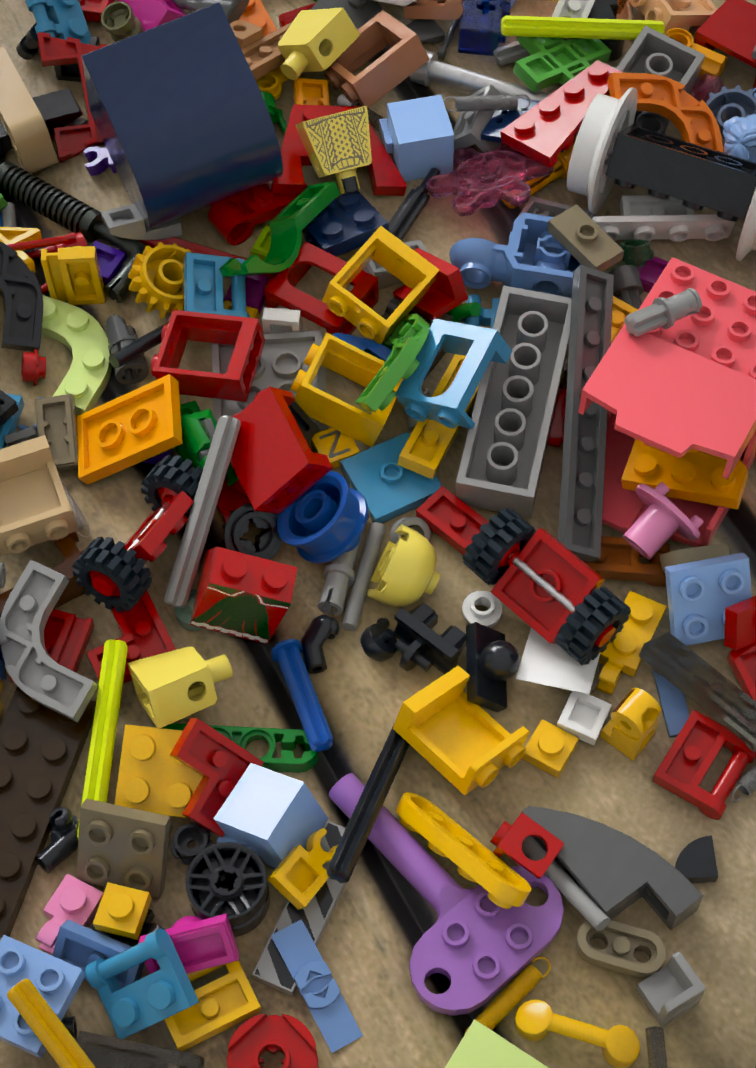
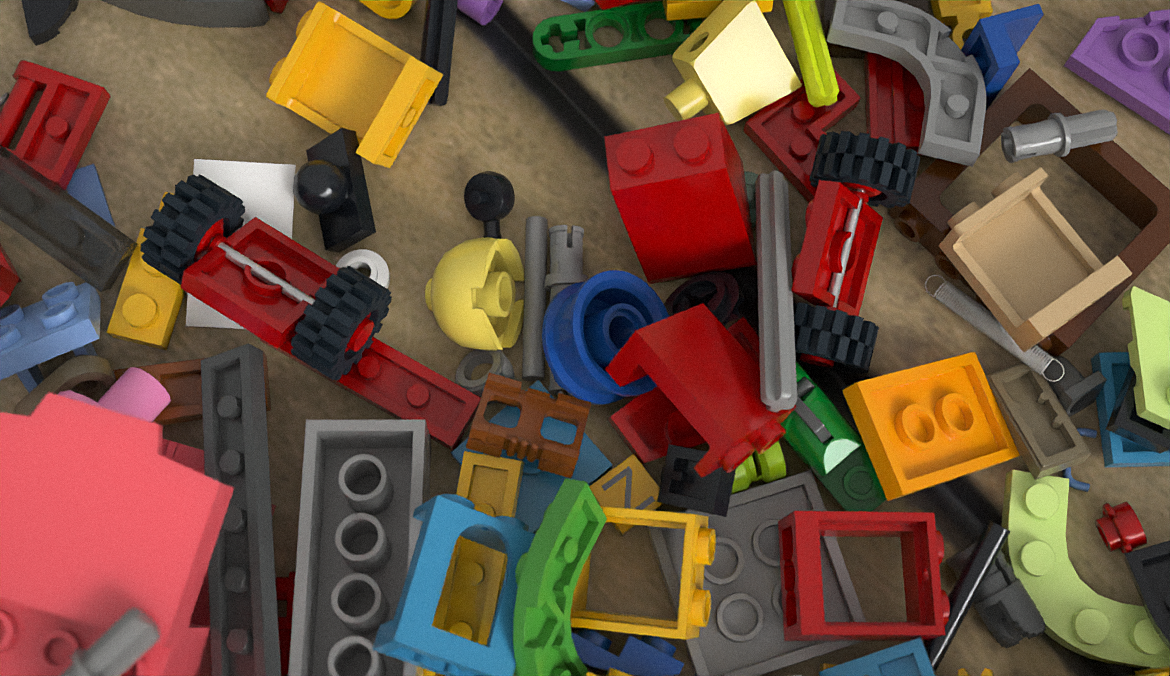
camera: 160 degrees right, 15 degrees up
blue axle [271,639,333,752] -> none
black arm [301,615,340,674] -> none
black hips [394,602,467,674] -> none
yellow plate [522,719,579,778] -> none
white plate [556,691,612,746] -> none
yellow leg [600,688,661,761] -> none
none -> dark orange piece [466,373,592,478]

